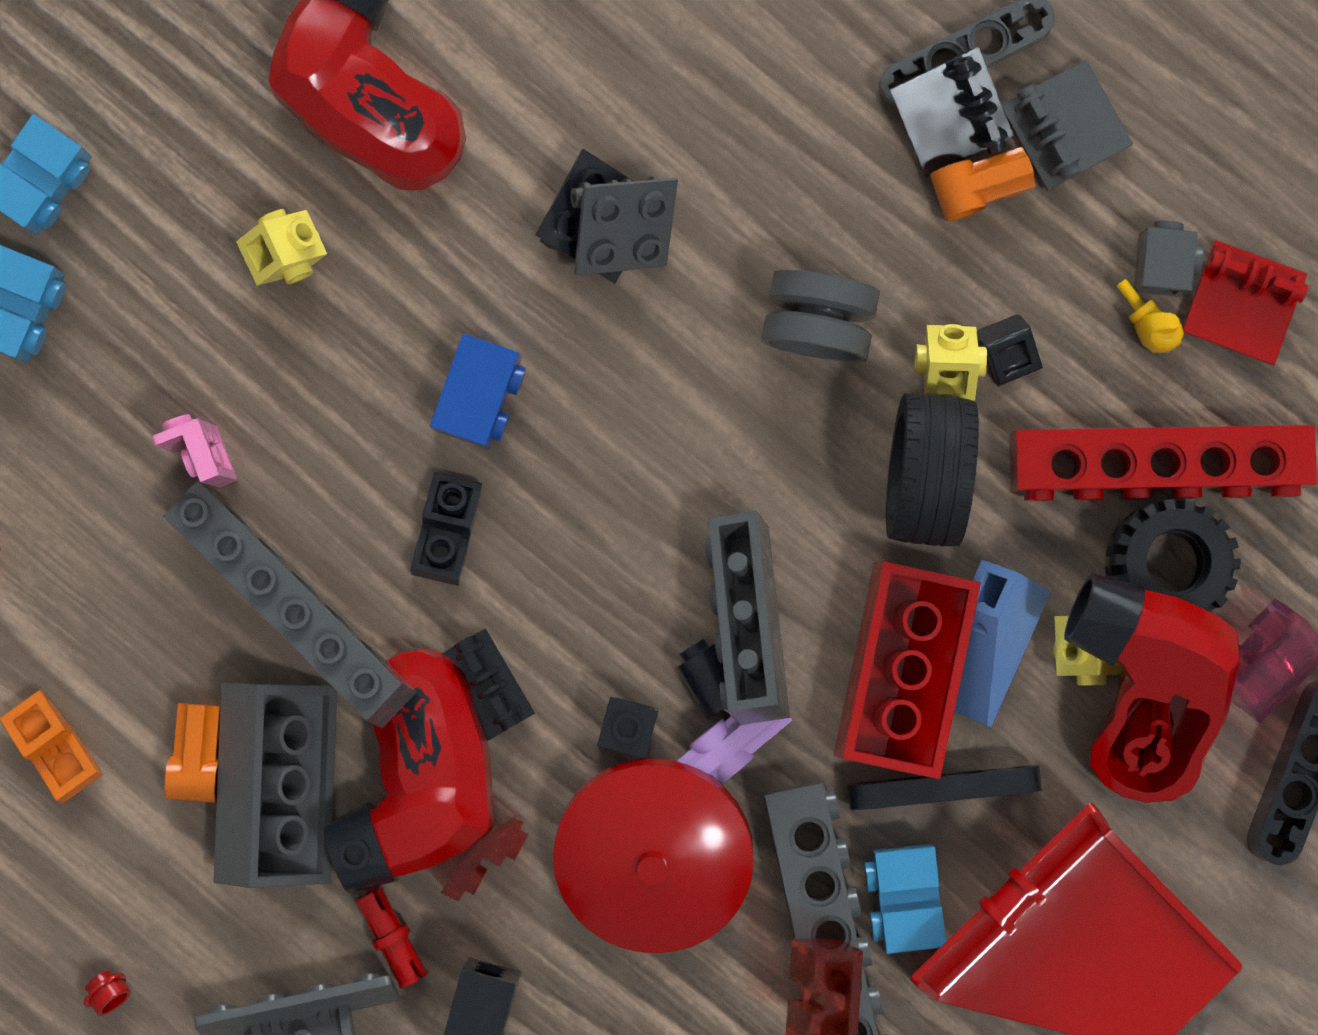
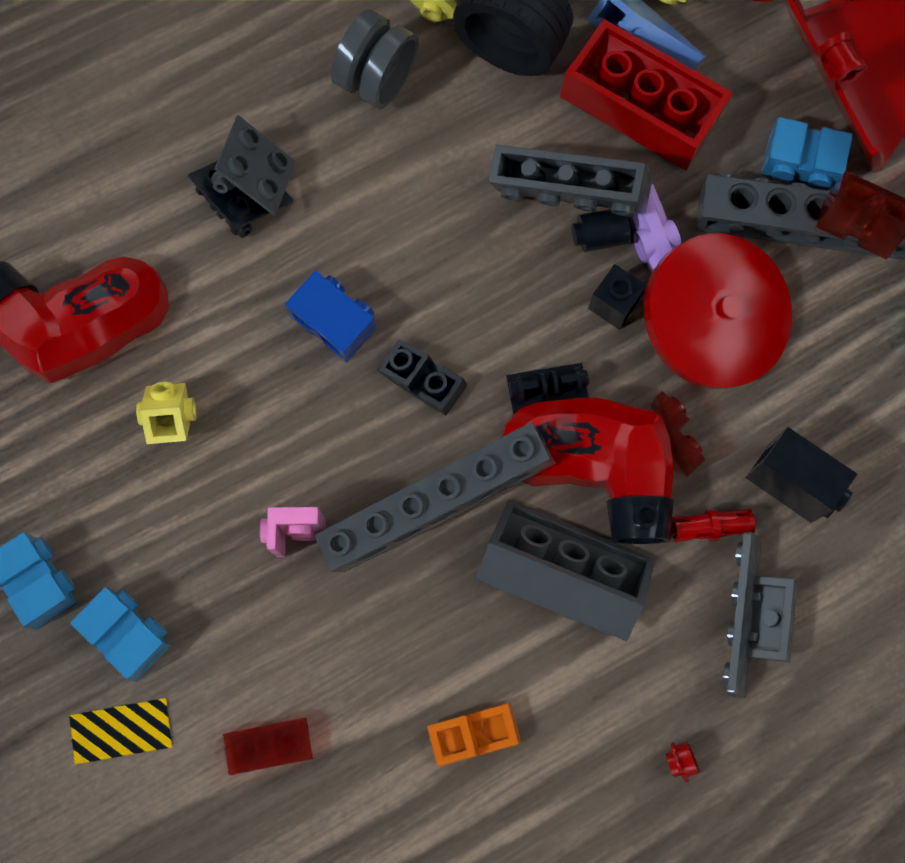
camera: 70 degrees left, 10 degrees down
orange piece [164,703,220,803] -> none
black beam [847,765,1042,810] -> none

